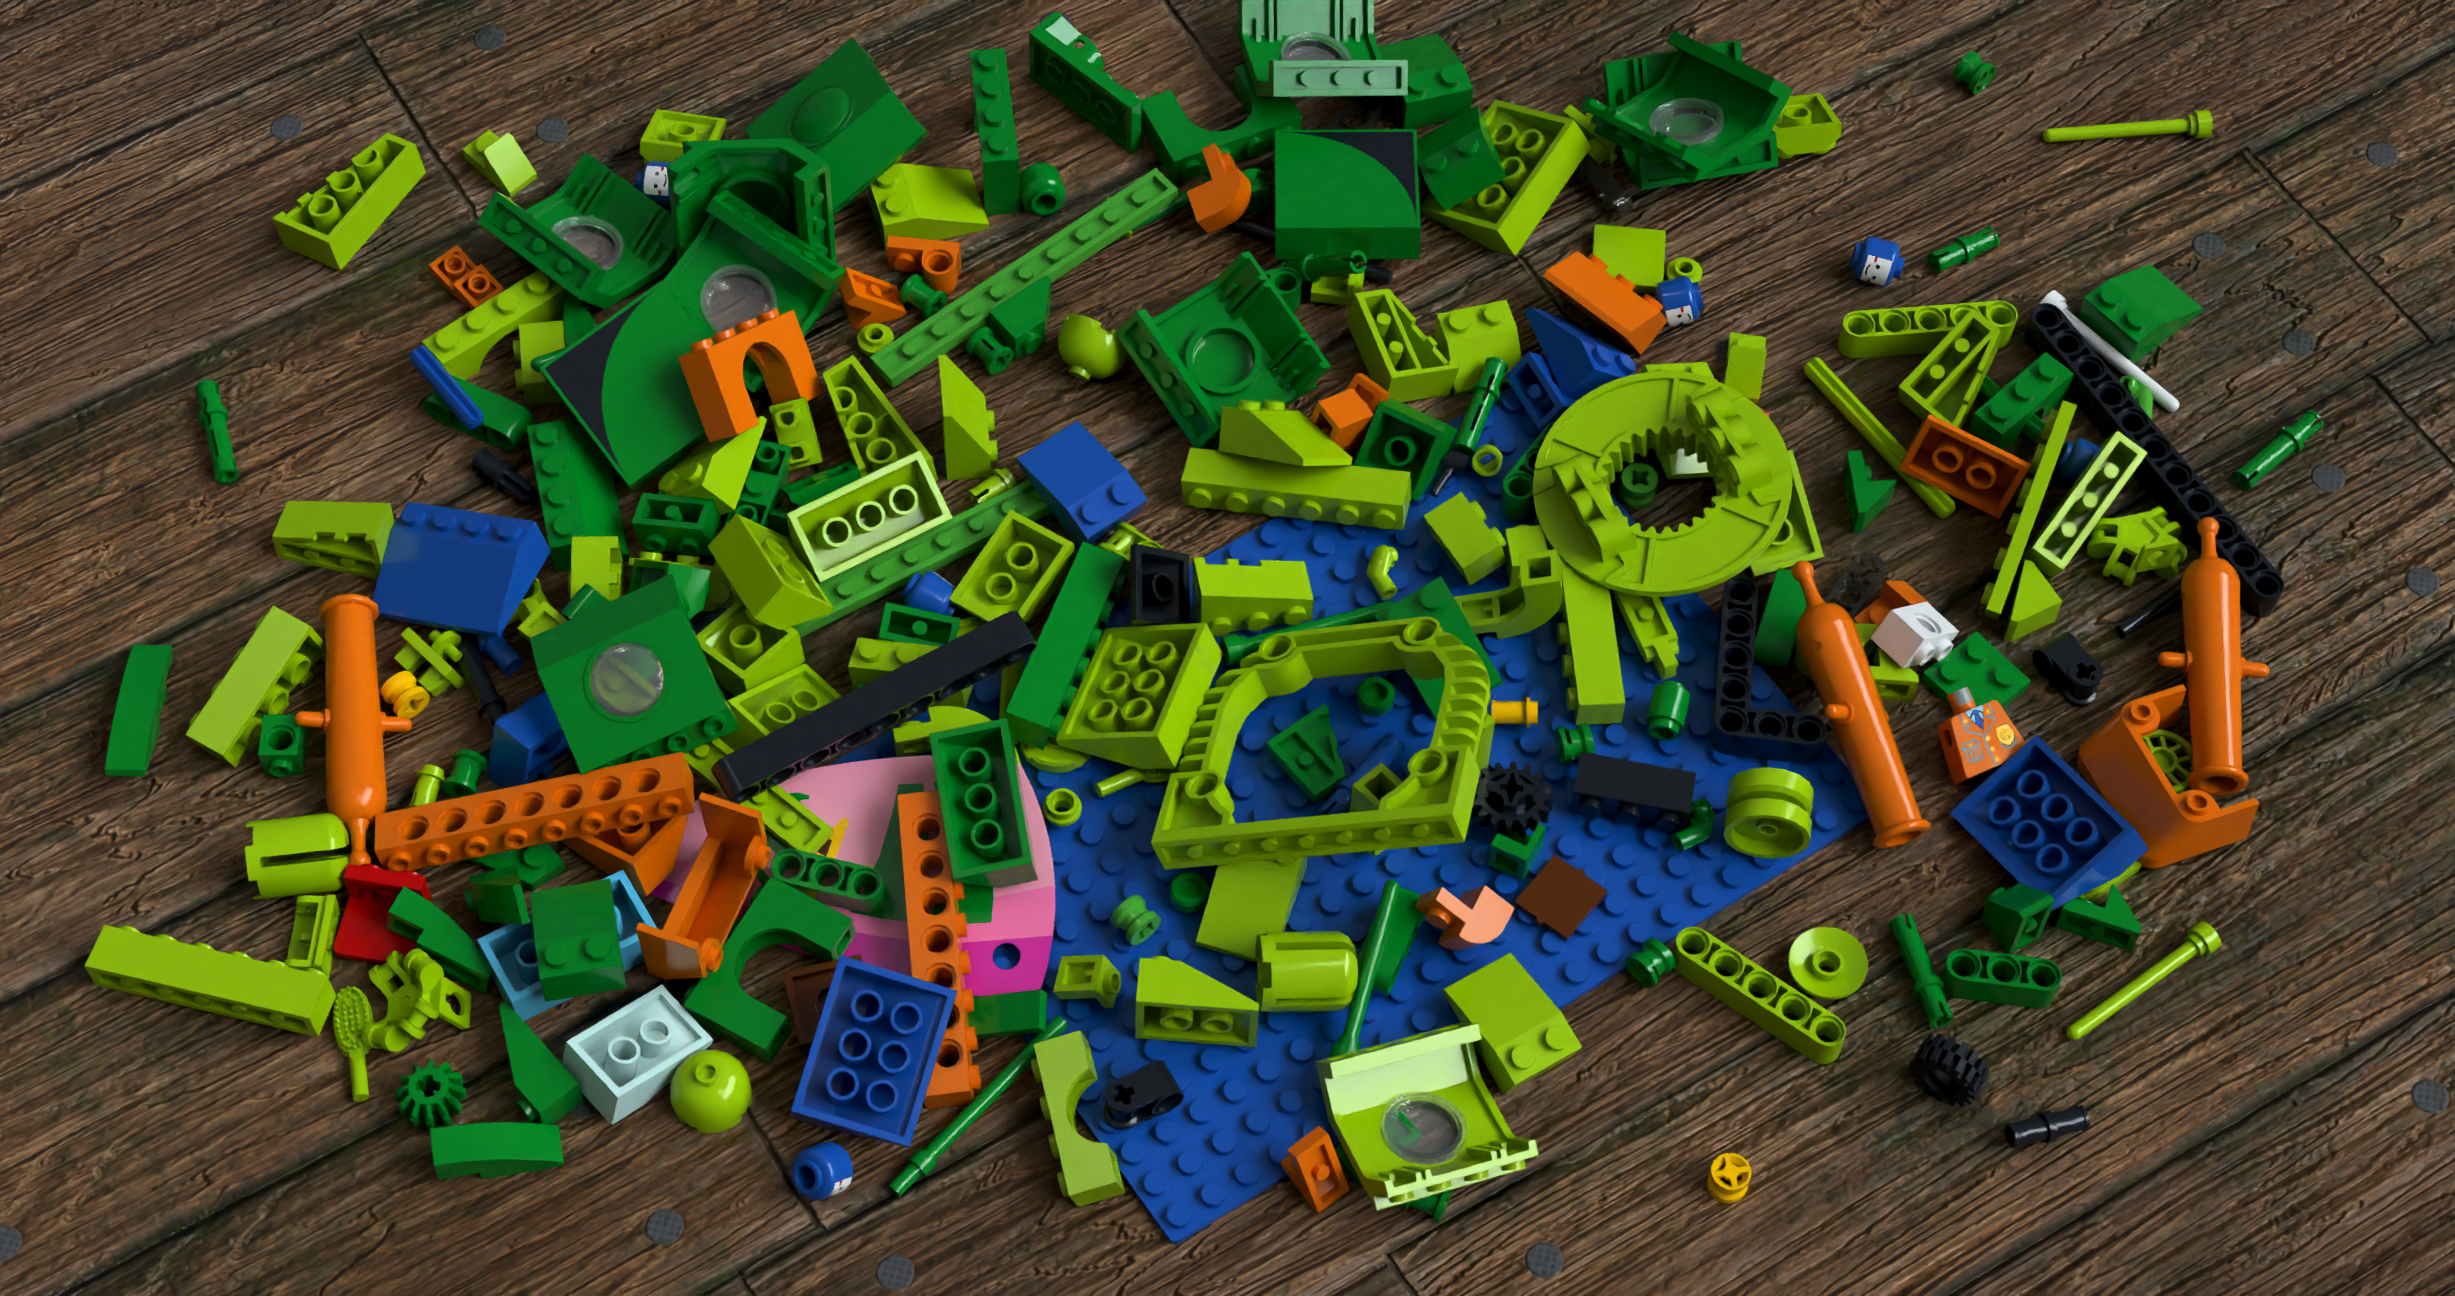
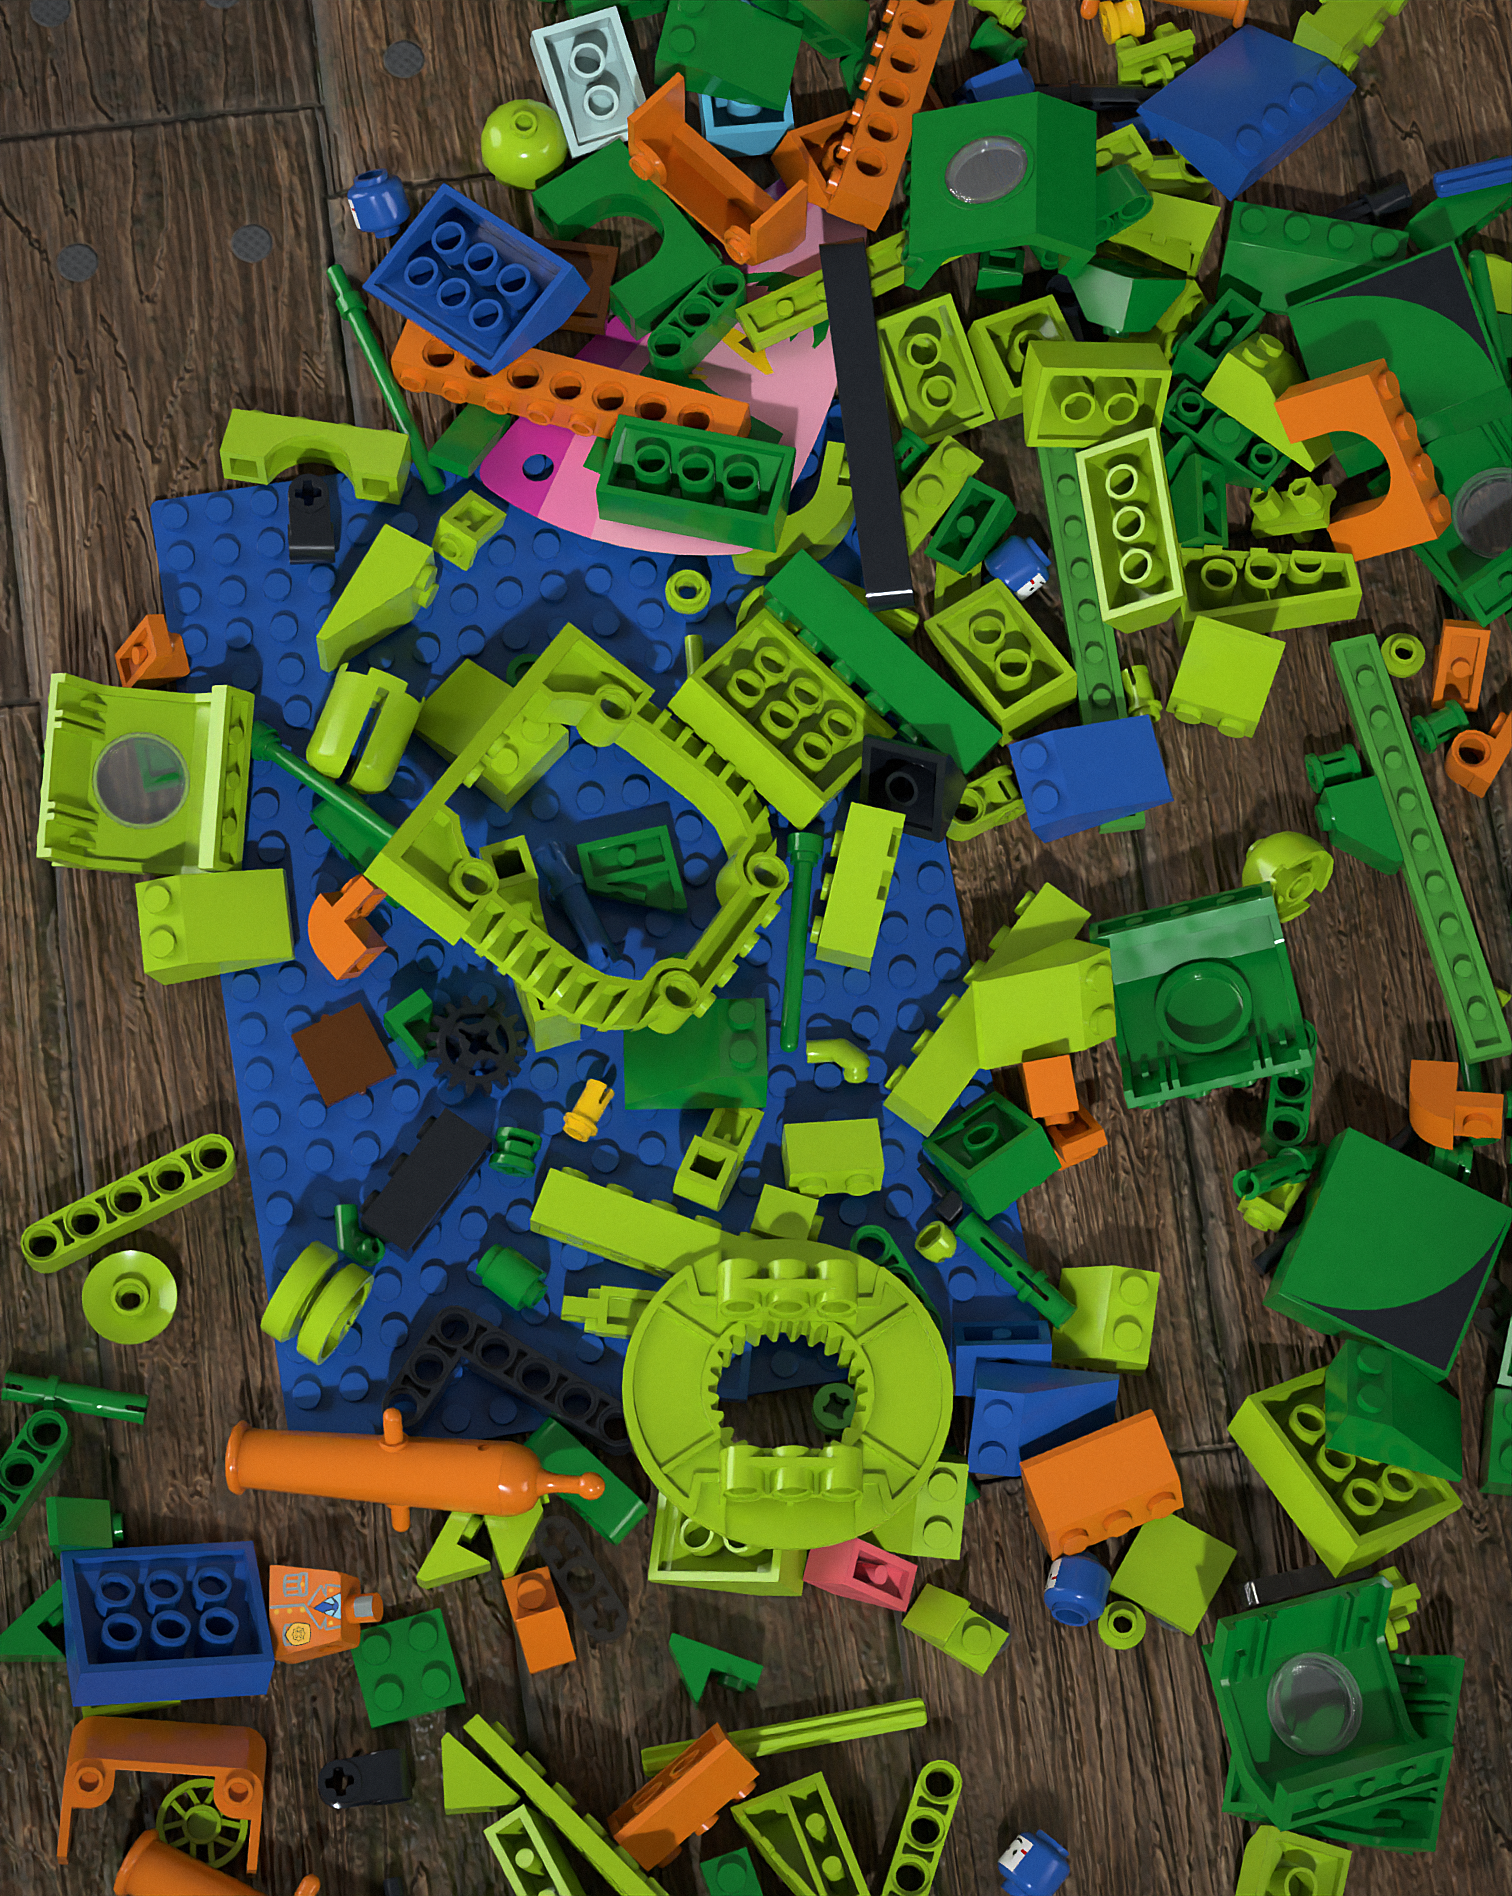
camera: 110 degrees right, 15 degrees up
bright green wheel [1110,895,1161,946] -> none
lime wedge [1346,288,1459,402] -> none
green wheel [1625,937,1676,988] -> none
white brick [1871,602,1959,668] -> none

